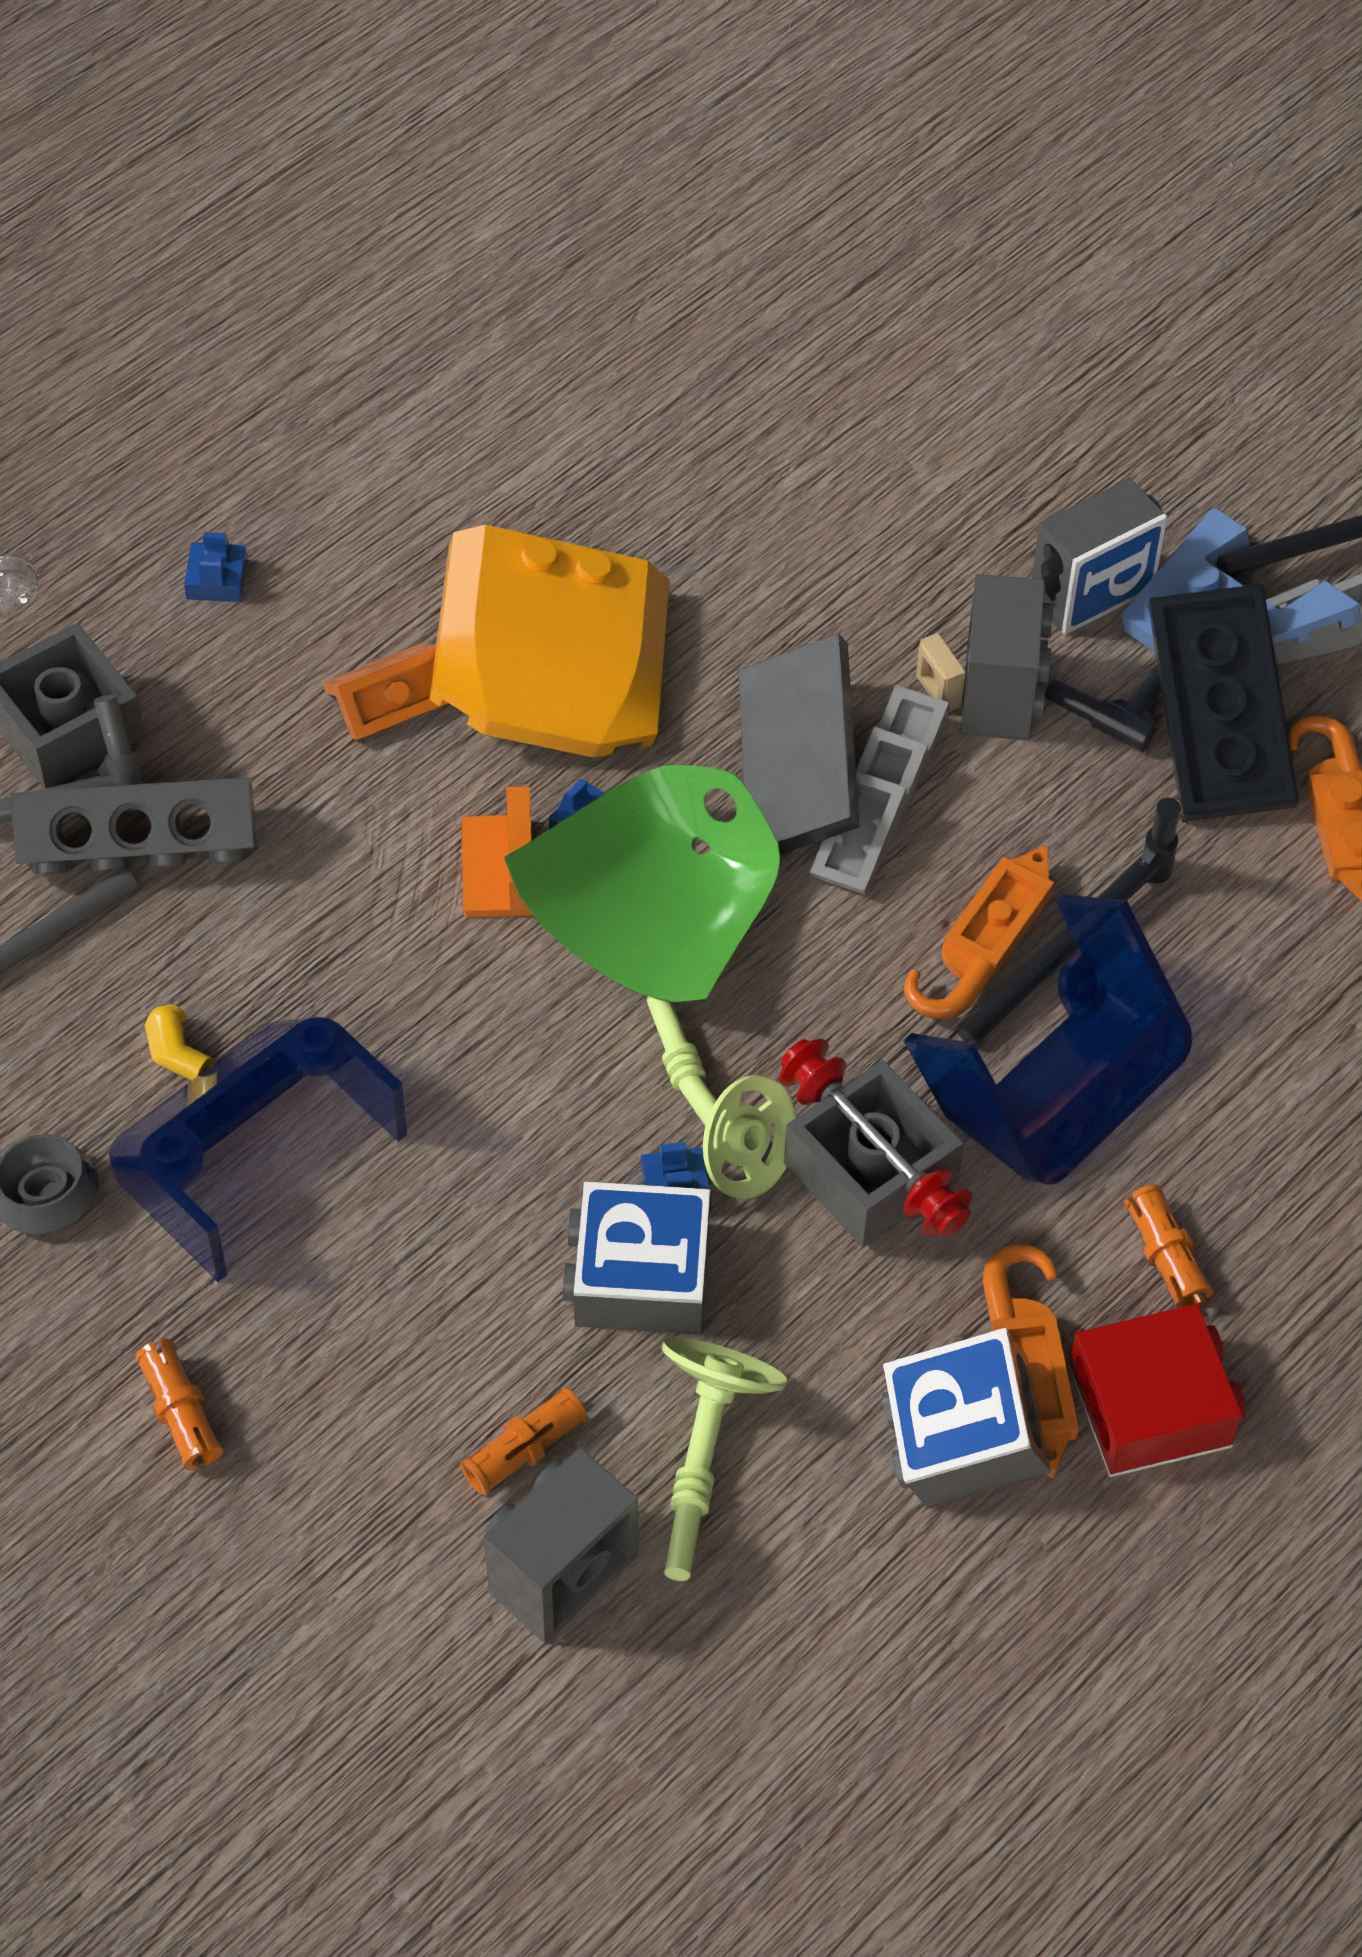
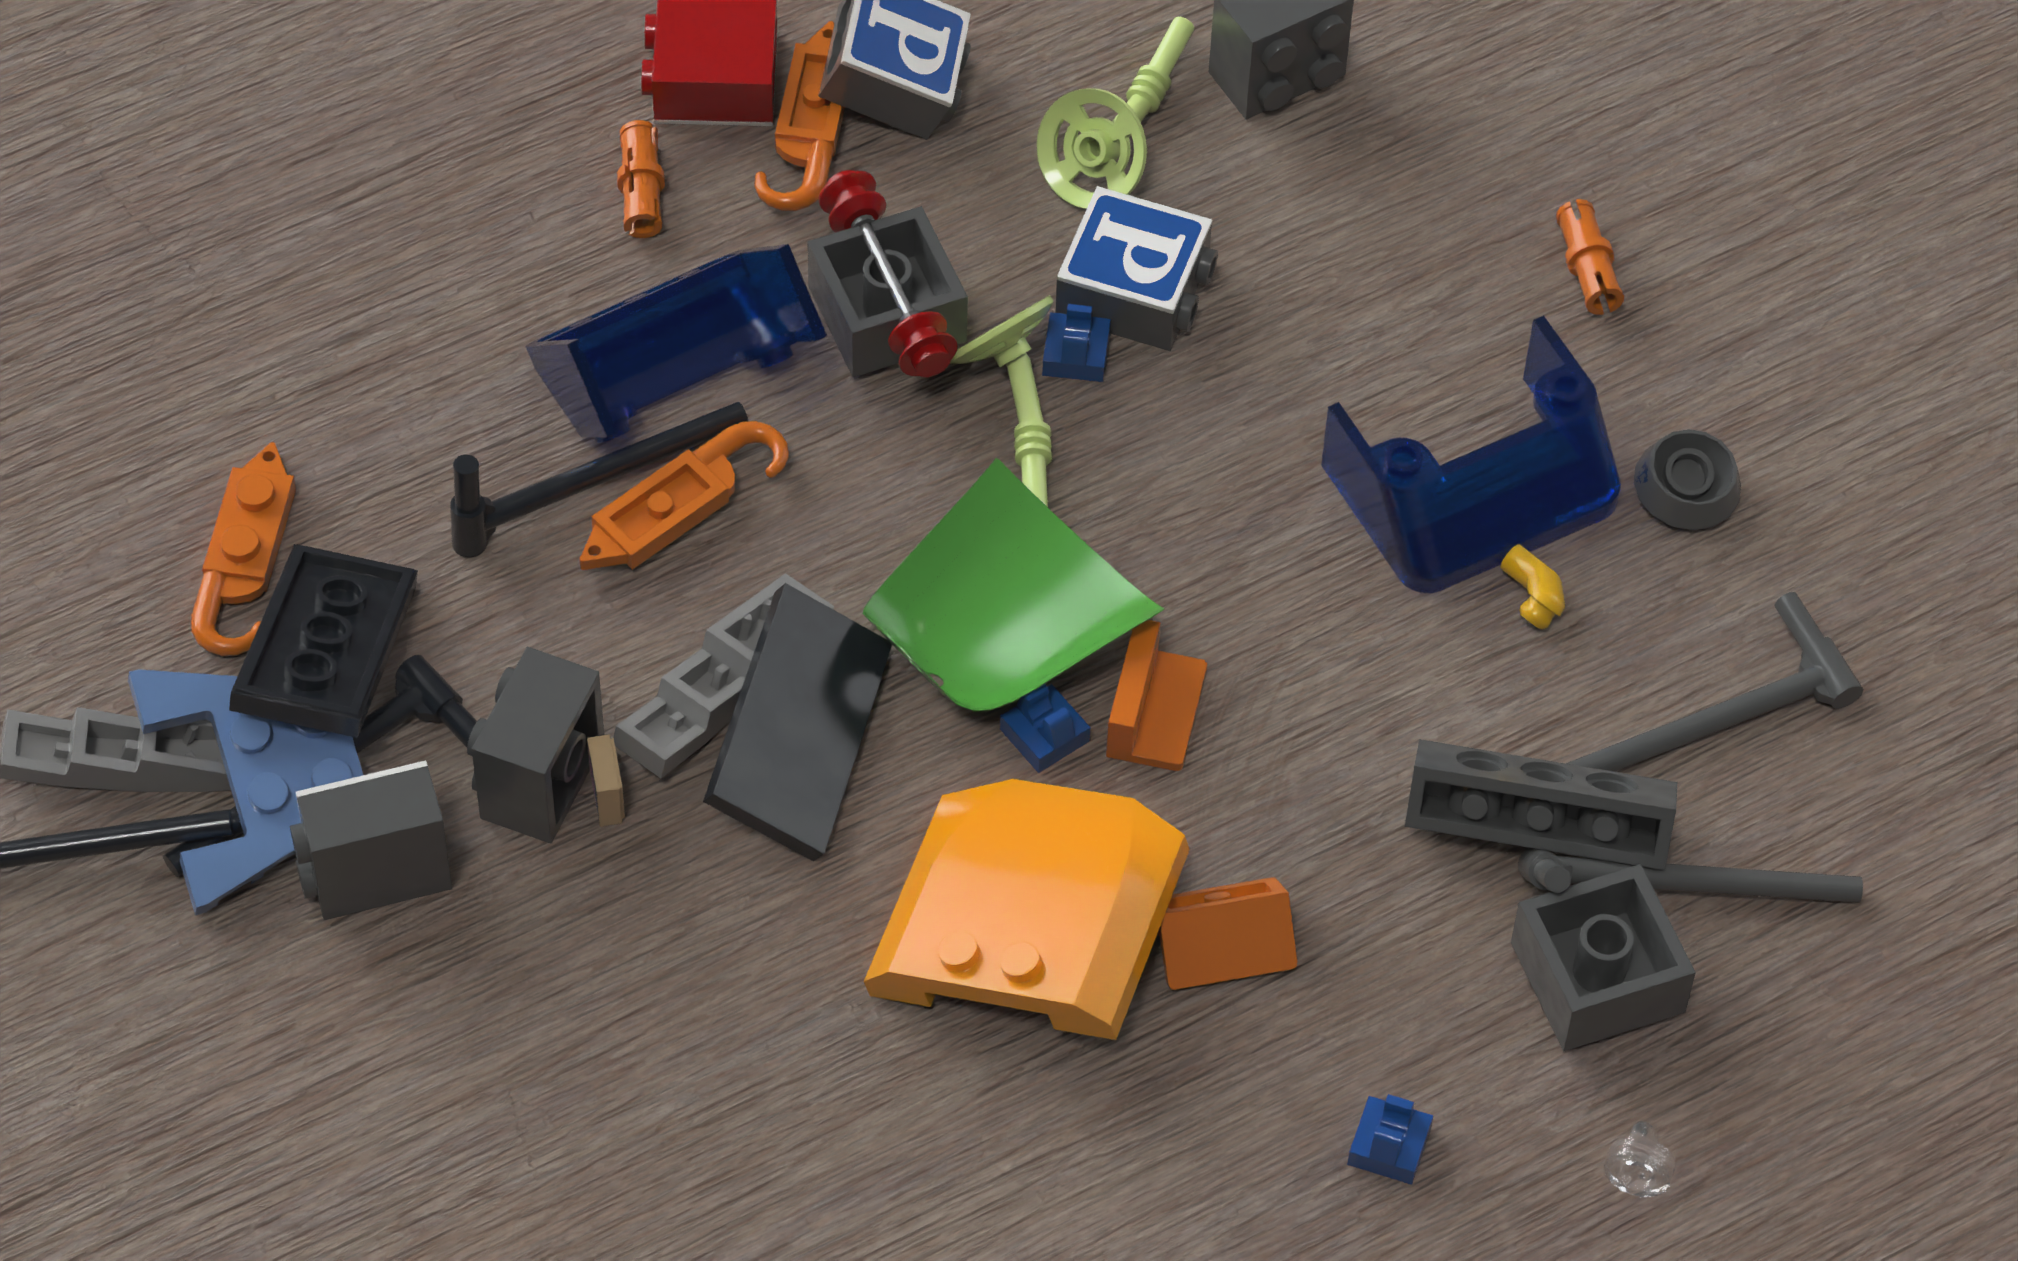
camera: 165 degrees left, 0 degrees up
orange pin [460,1387,588,1496] -> none

